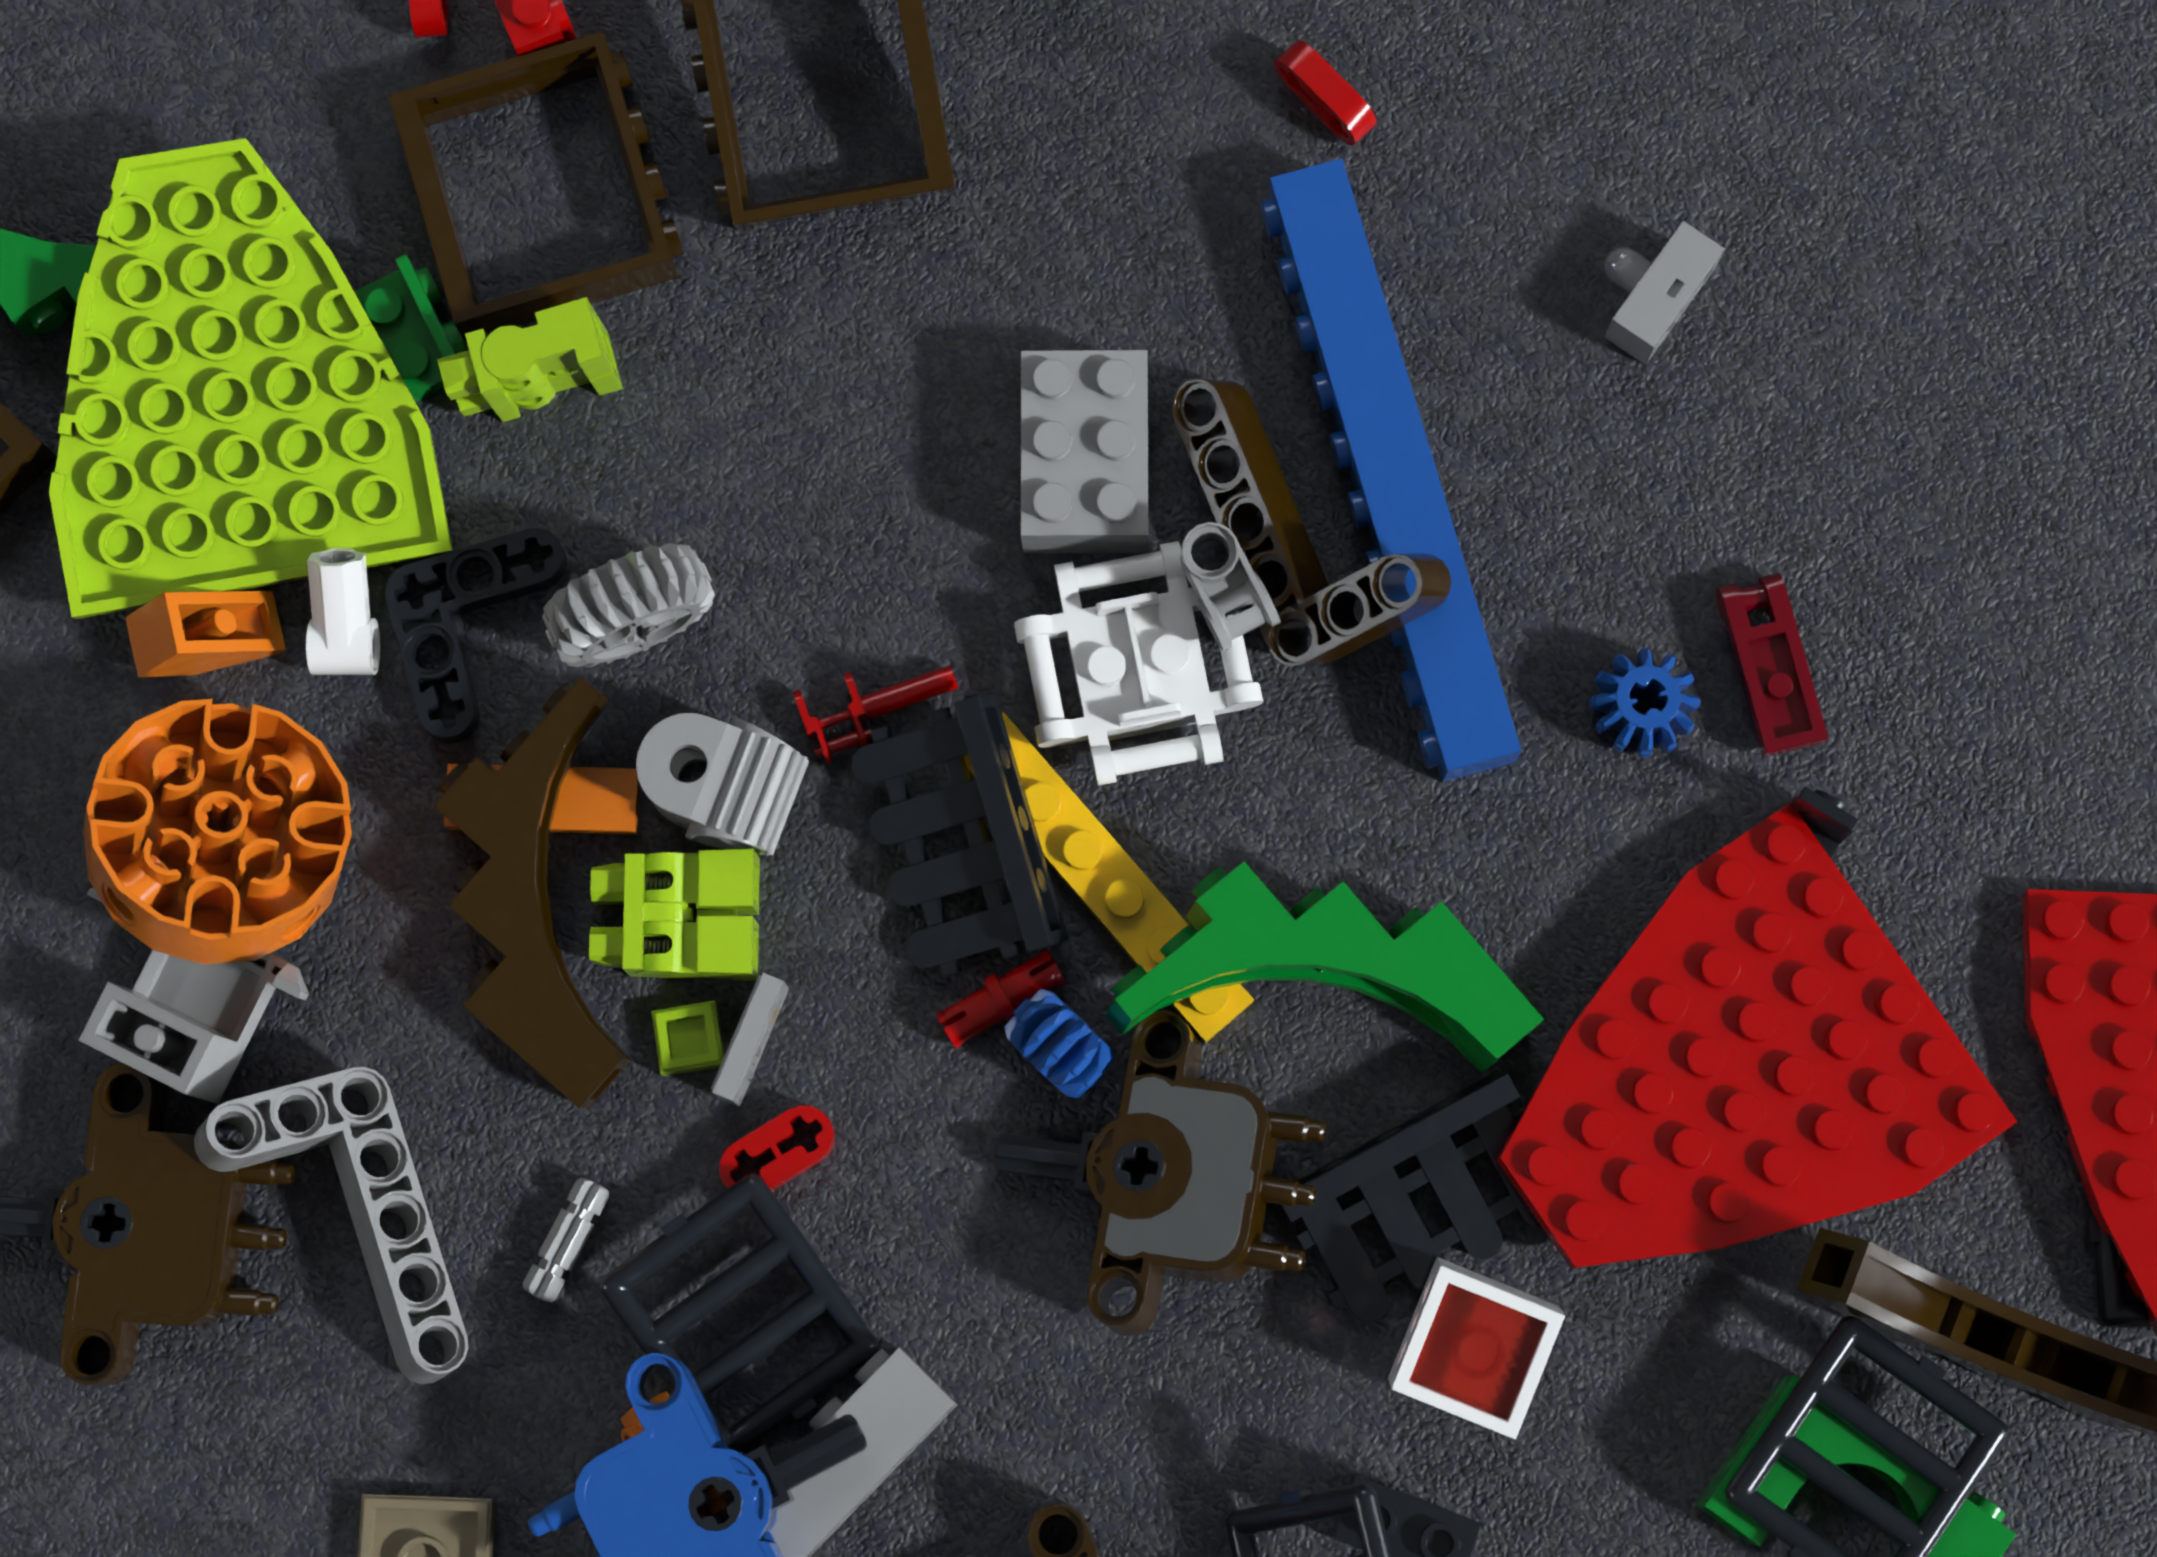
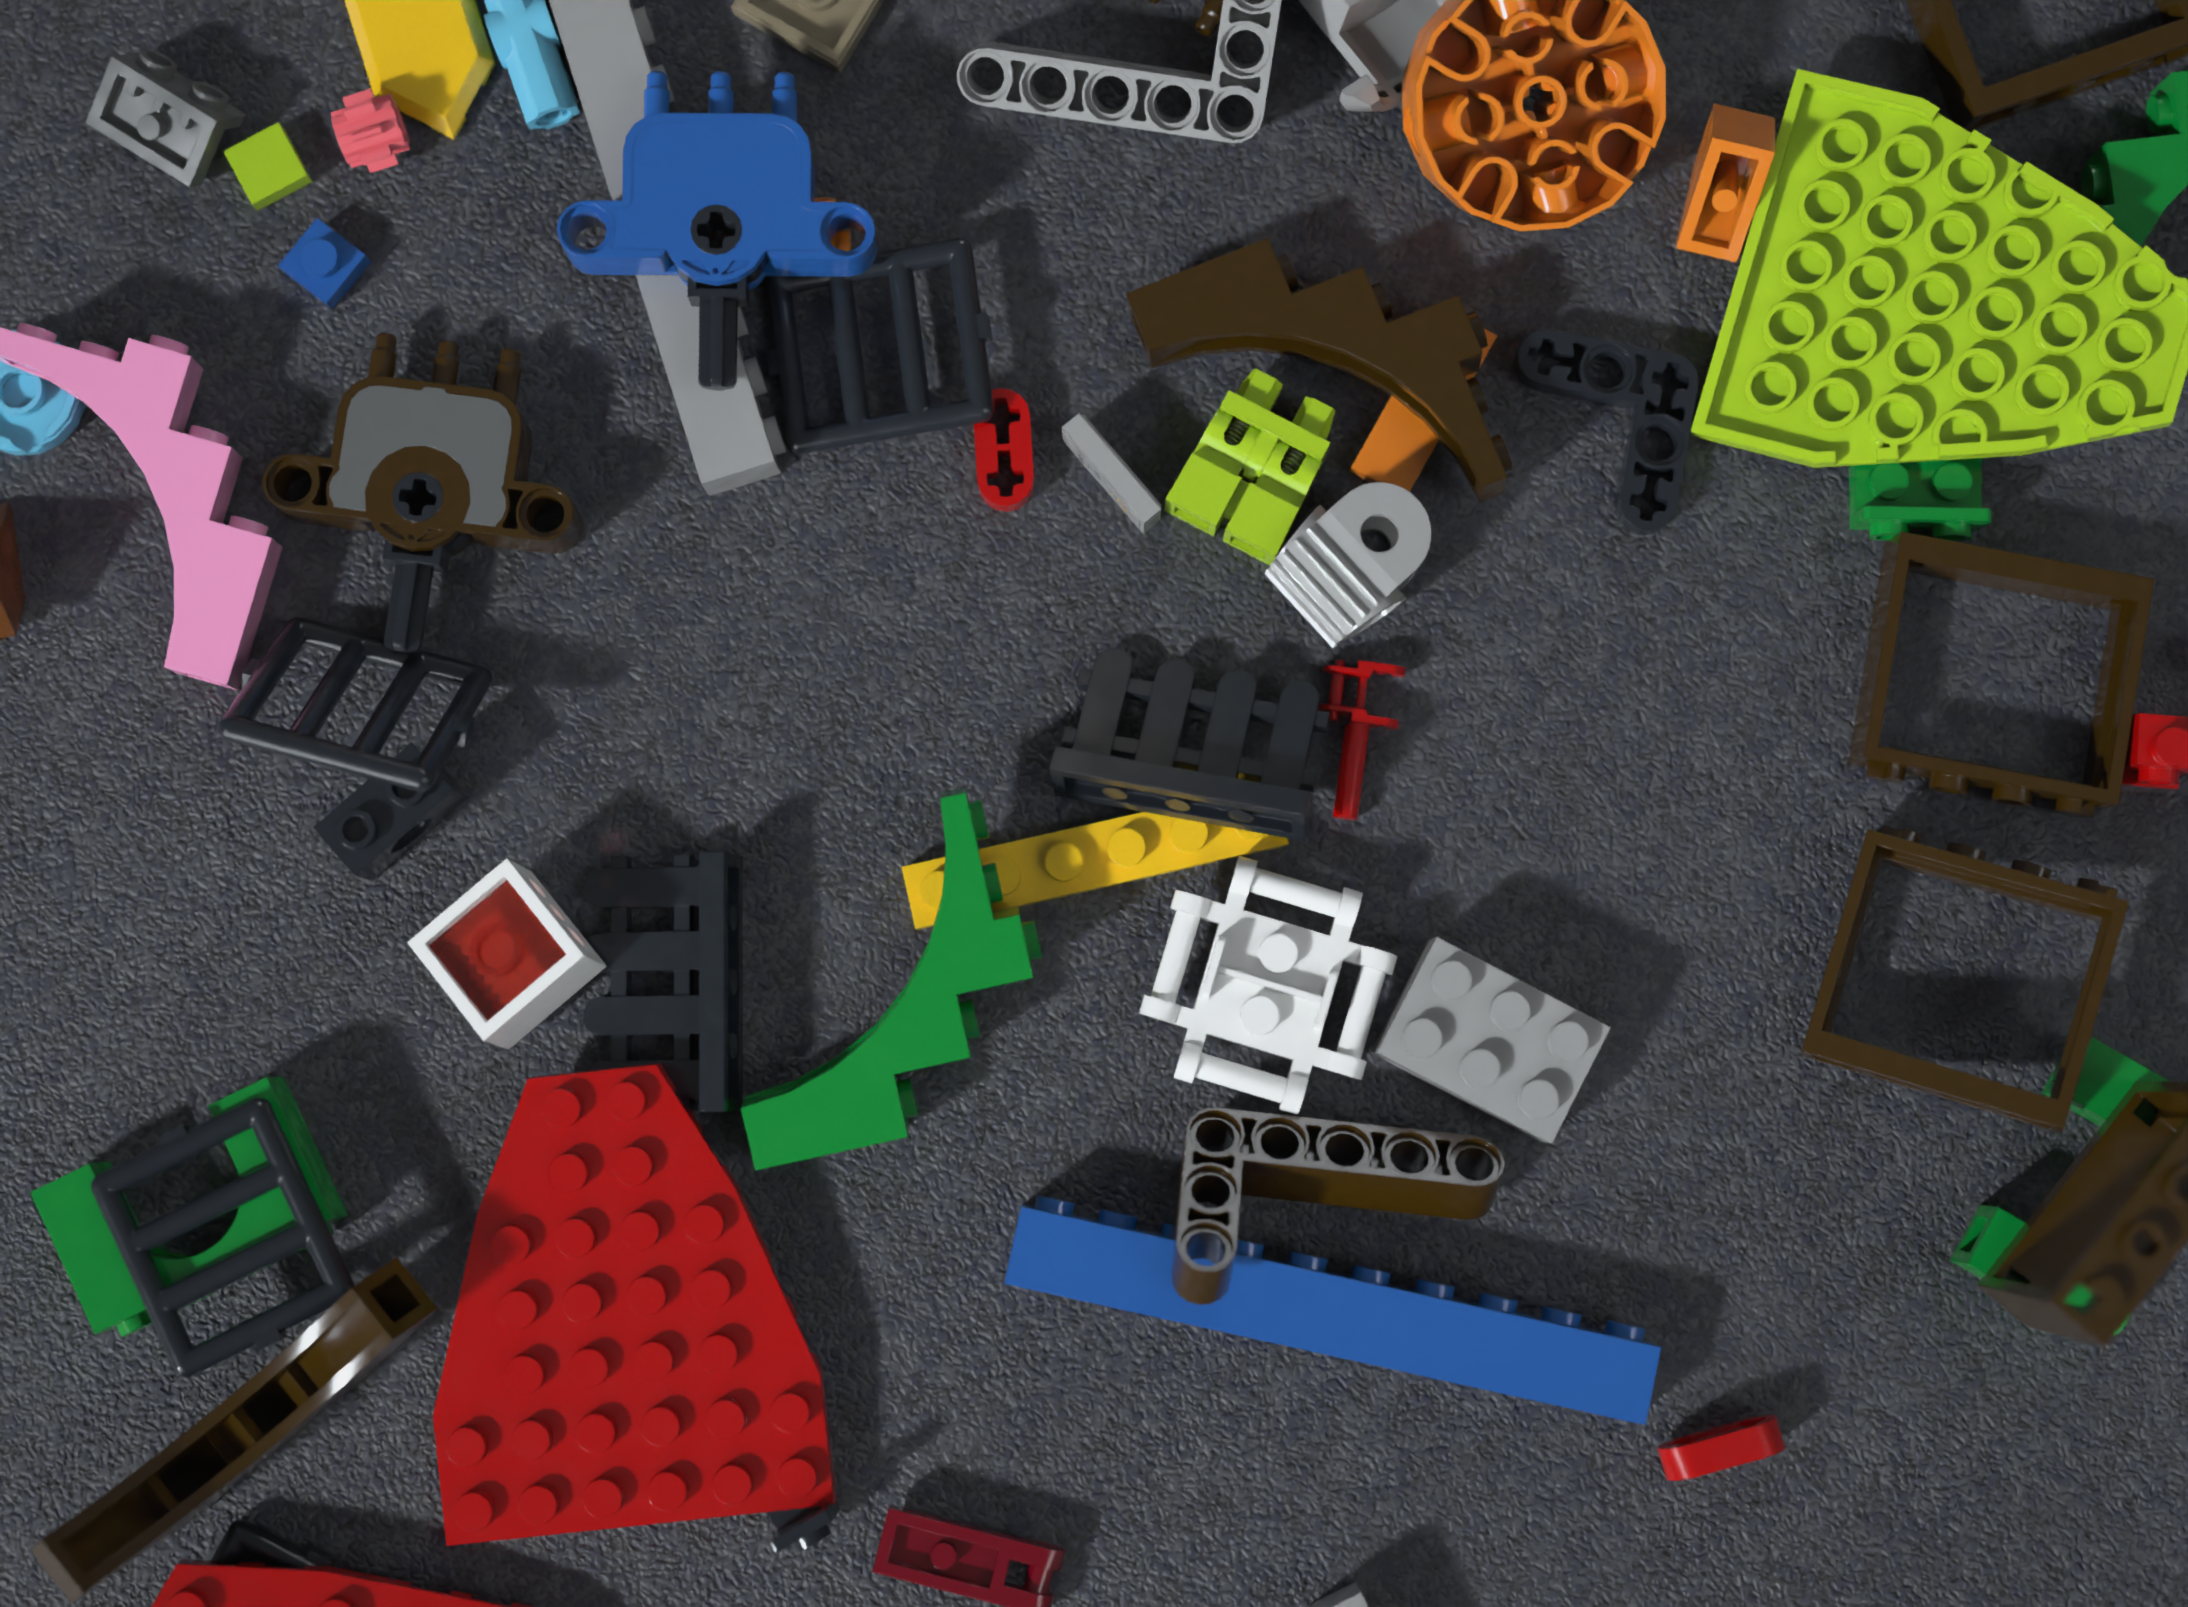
camera: 115 degrees right, 5 degrees up
white piece [306,548,381,675] -> none
lime hips [437,297,623,422] -> none
light grey axle [523,1178,609,1302] -> none
light grey gear [542,543,715,668] -> none
lime tile [651,1000,725,1077] -> none
red pin [935,948,1067,1049] -> none
piece [994,1010,1327,1336] -> none
blue gear [1004,989,1115,1098] -> none
light grey piece [1180,522,1281,652] -> none
blue gear [1589,648,1700,758] -> none

